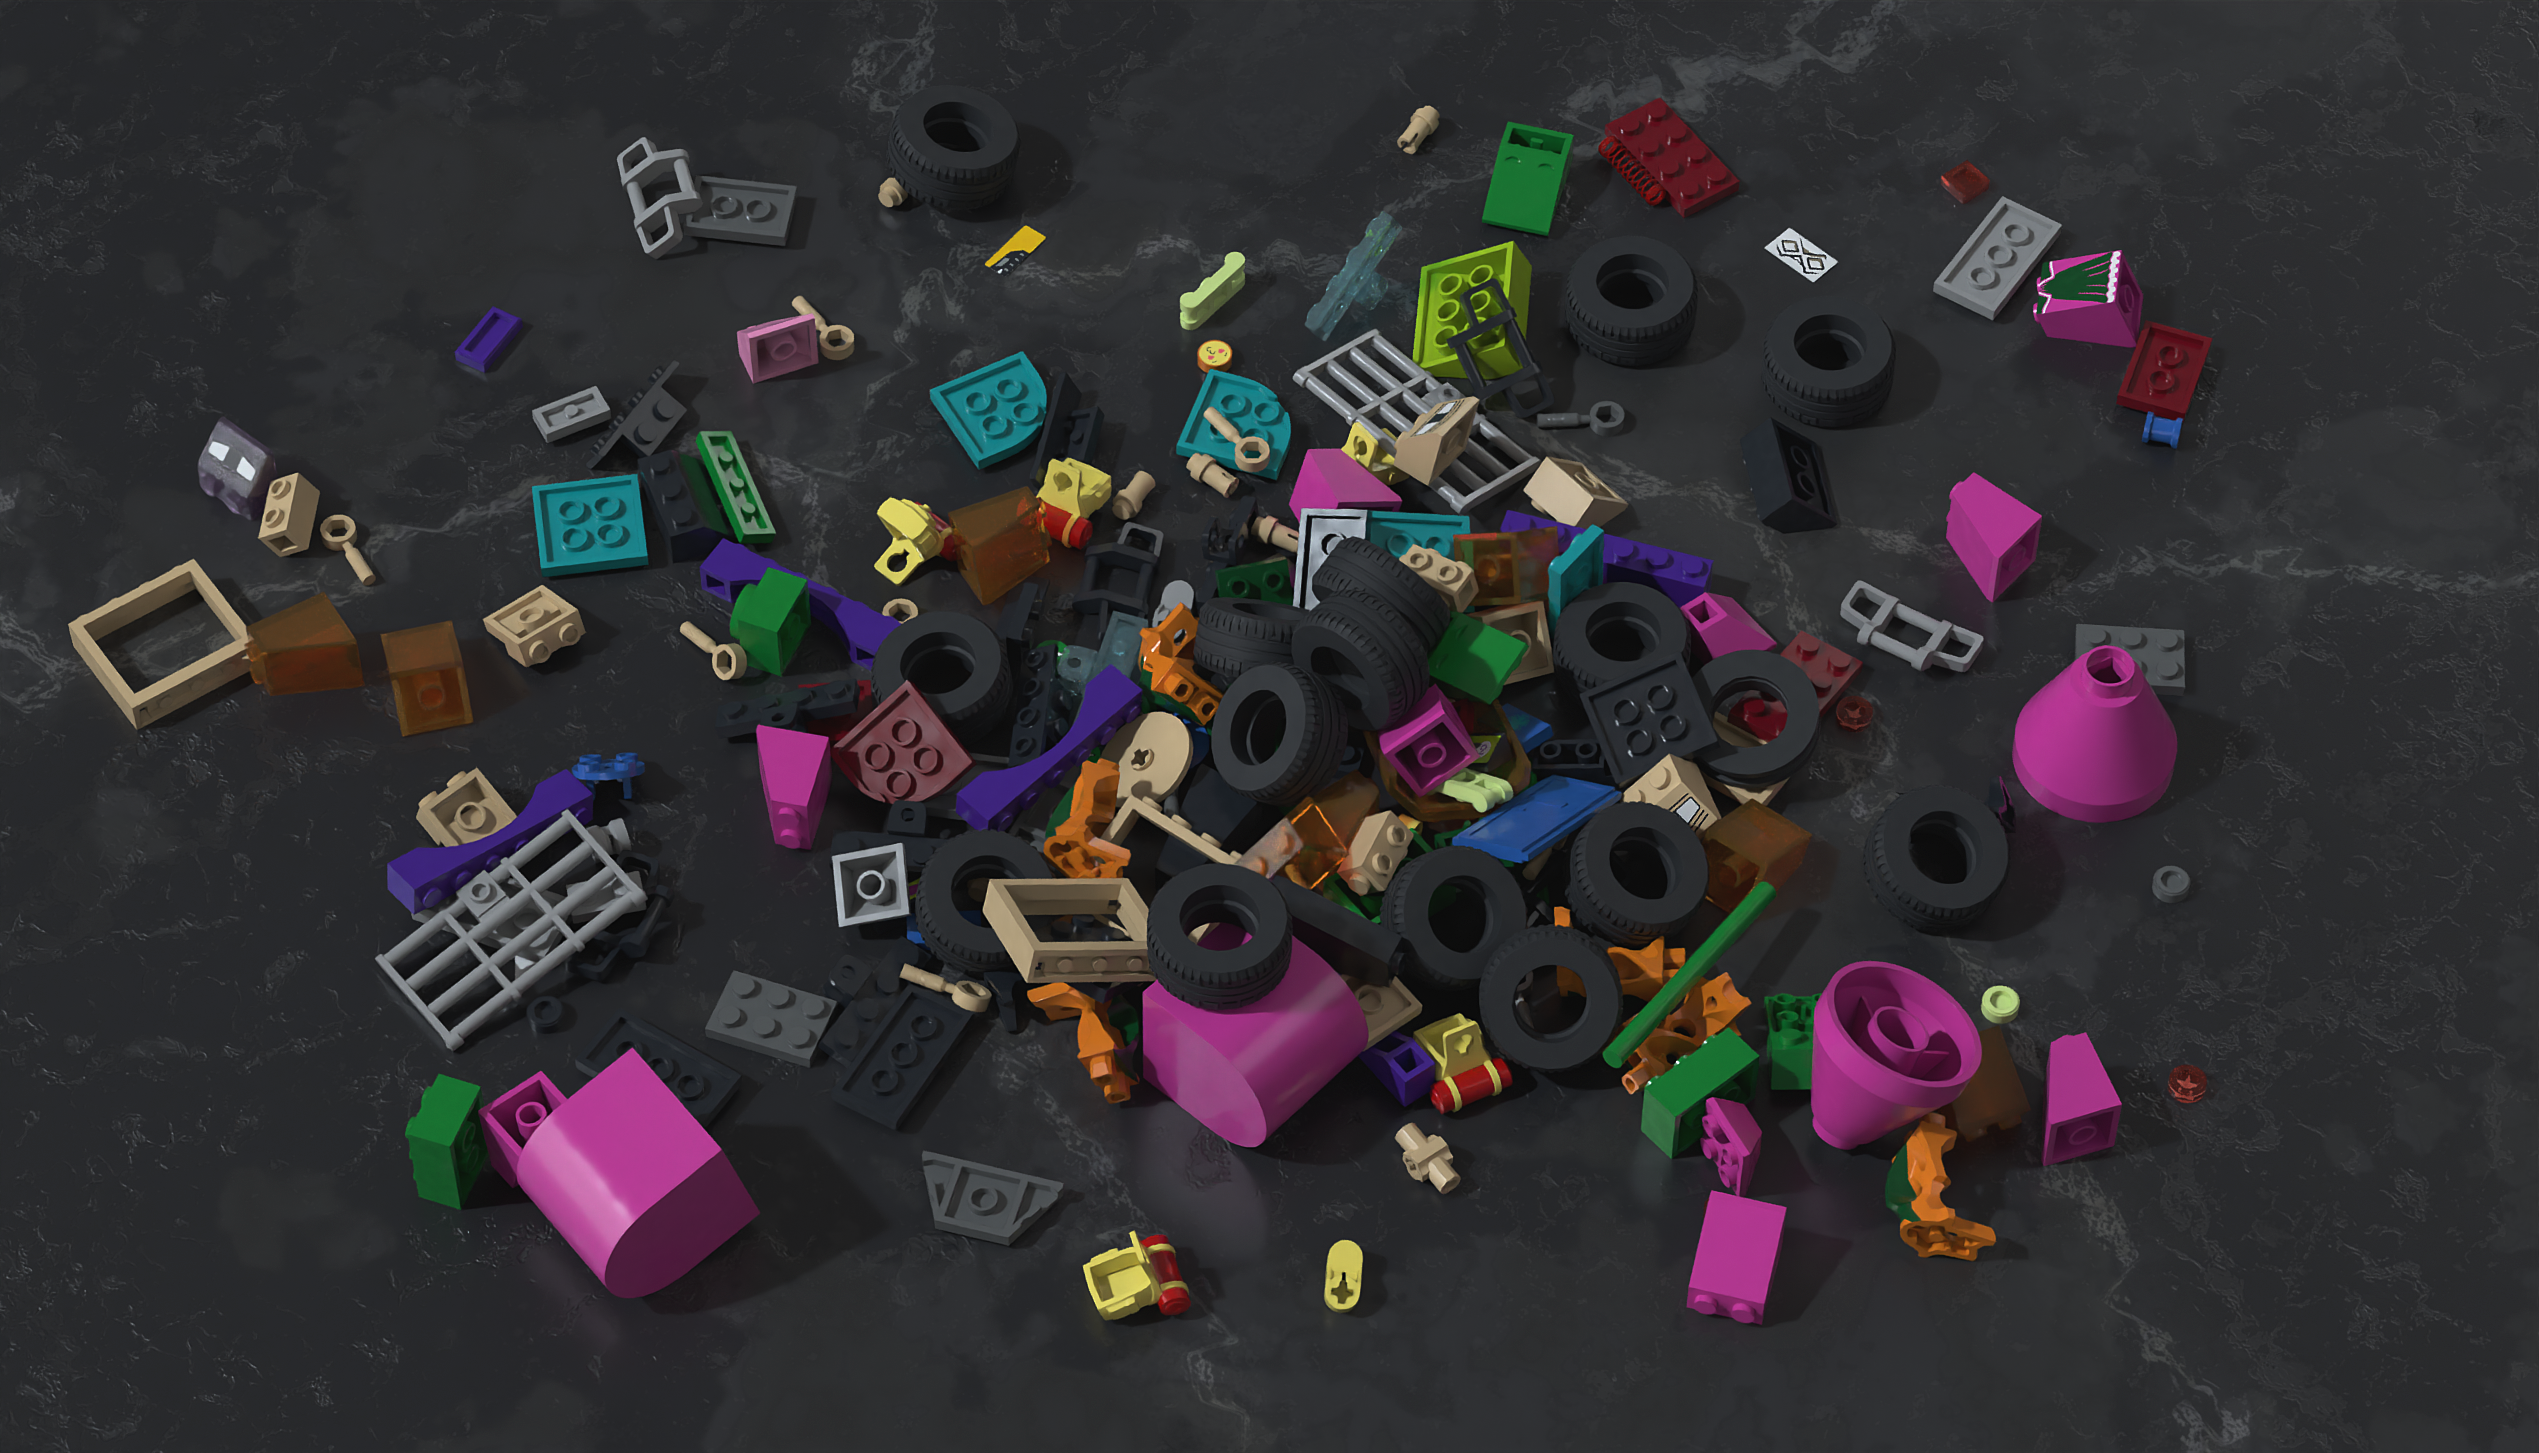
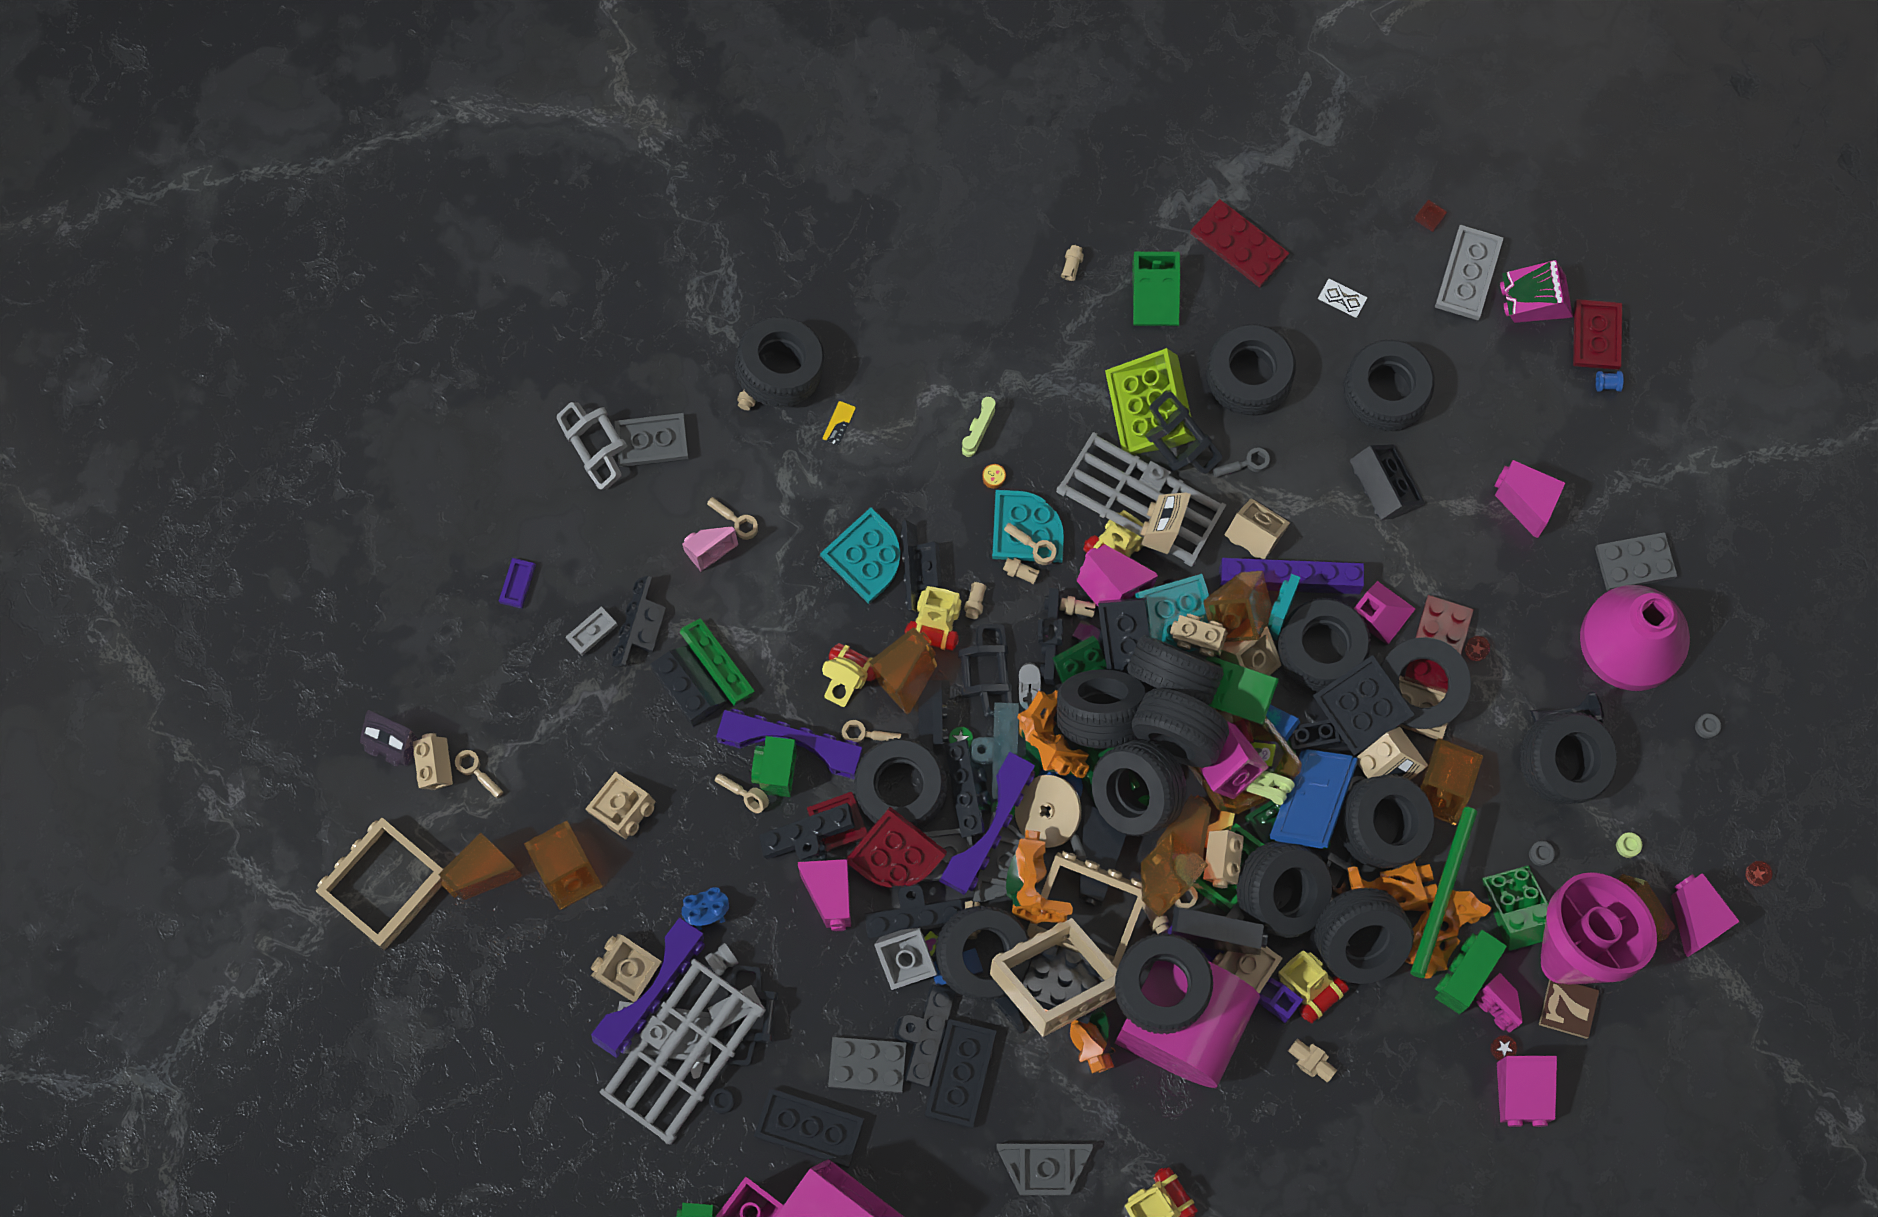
camera: 15 degrees left, 20 degrees up
teal plate [532,474,649,577] -> none
tan piece [900,963,992,1012] -> none
clear light blue plate [1304,211,1403,342] -> none
light yellow piece [1324,1240,1363,1313] -> none
red piece [1598,136,1666,206] -> none
light grey bar [1840,581,1984,672] -> none
orange hips [1885,1112,1996,1261] -> none
none -> reddish brown tile [1539,979,1599,1039]

